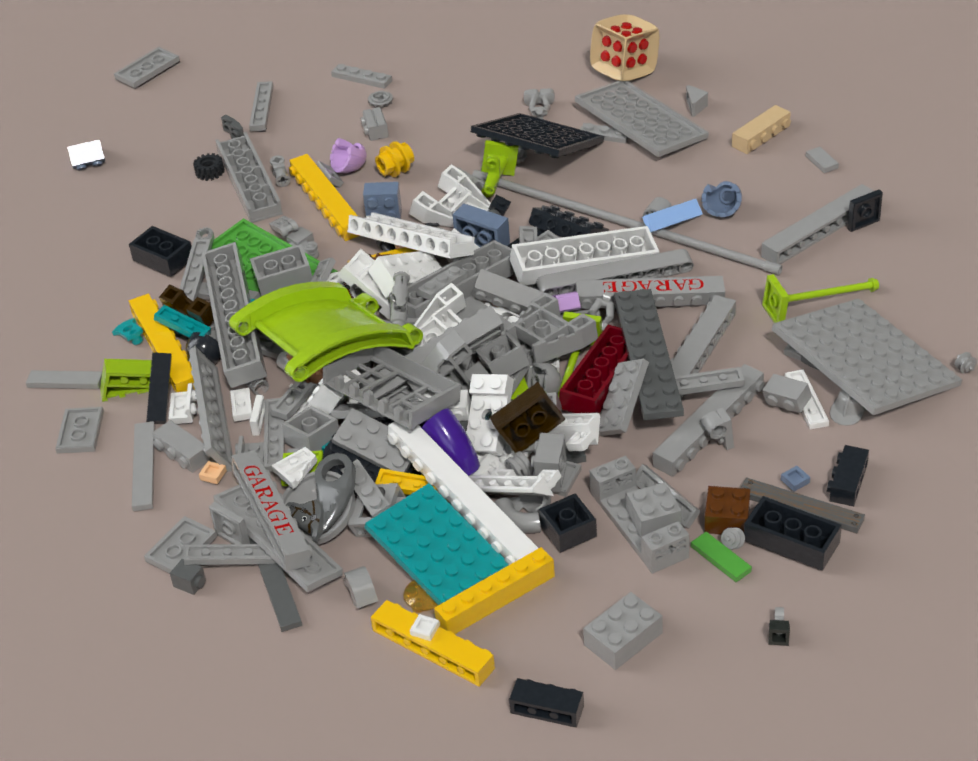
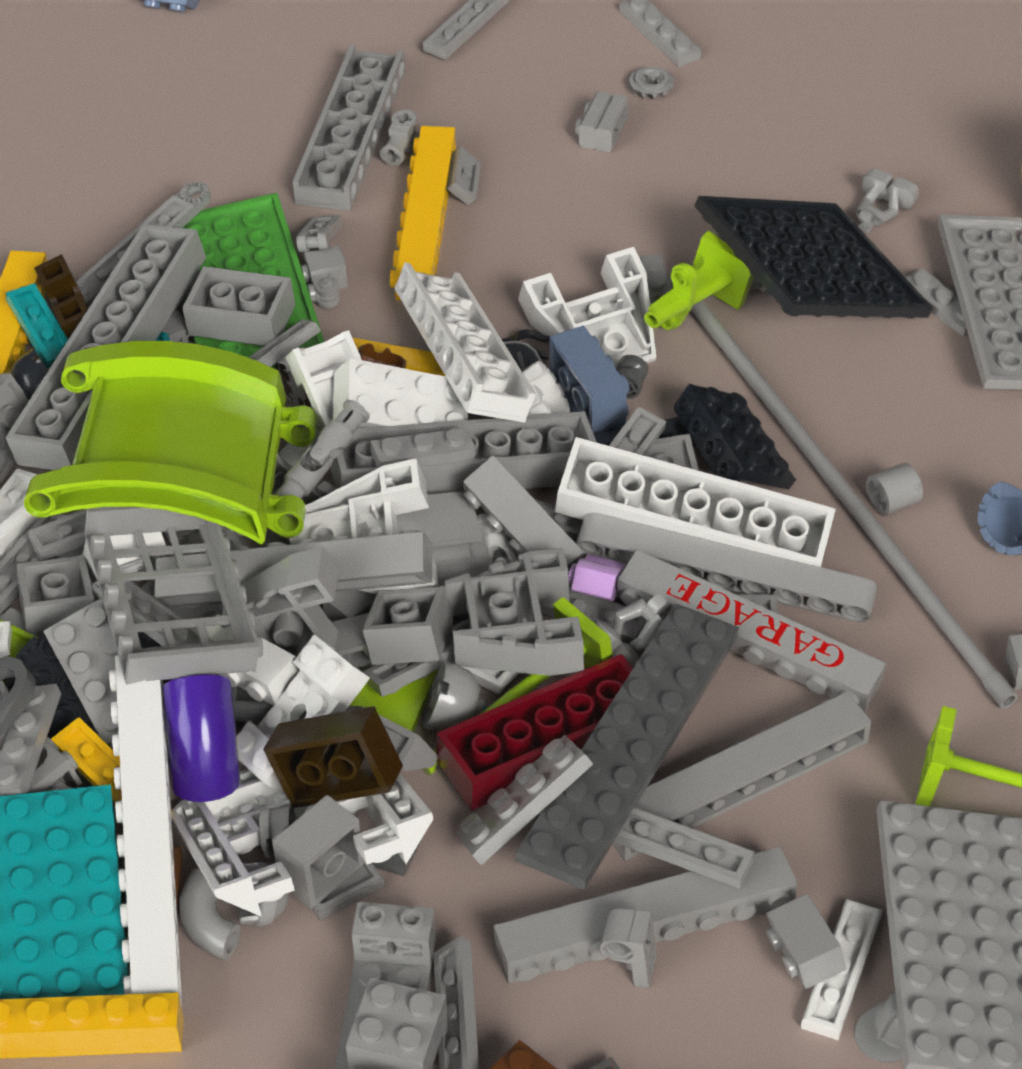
camera: 30 degrees right, 5 degrees up
black brick [129,226,192,277] -> none
black tyre [193,153,225,181] -> none
dark grey slope [221,115,244,139] -> none
lavender hair [330,138,367,173] -> none
sand blue brick [363,182,402,219] -> none
yellow piece [375,141,414,177] -> none
black plate [488,194,511,216] -> none
black brick [539,493,597,553] -> none
light blue tile [642,199,703,233] -> none

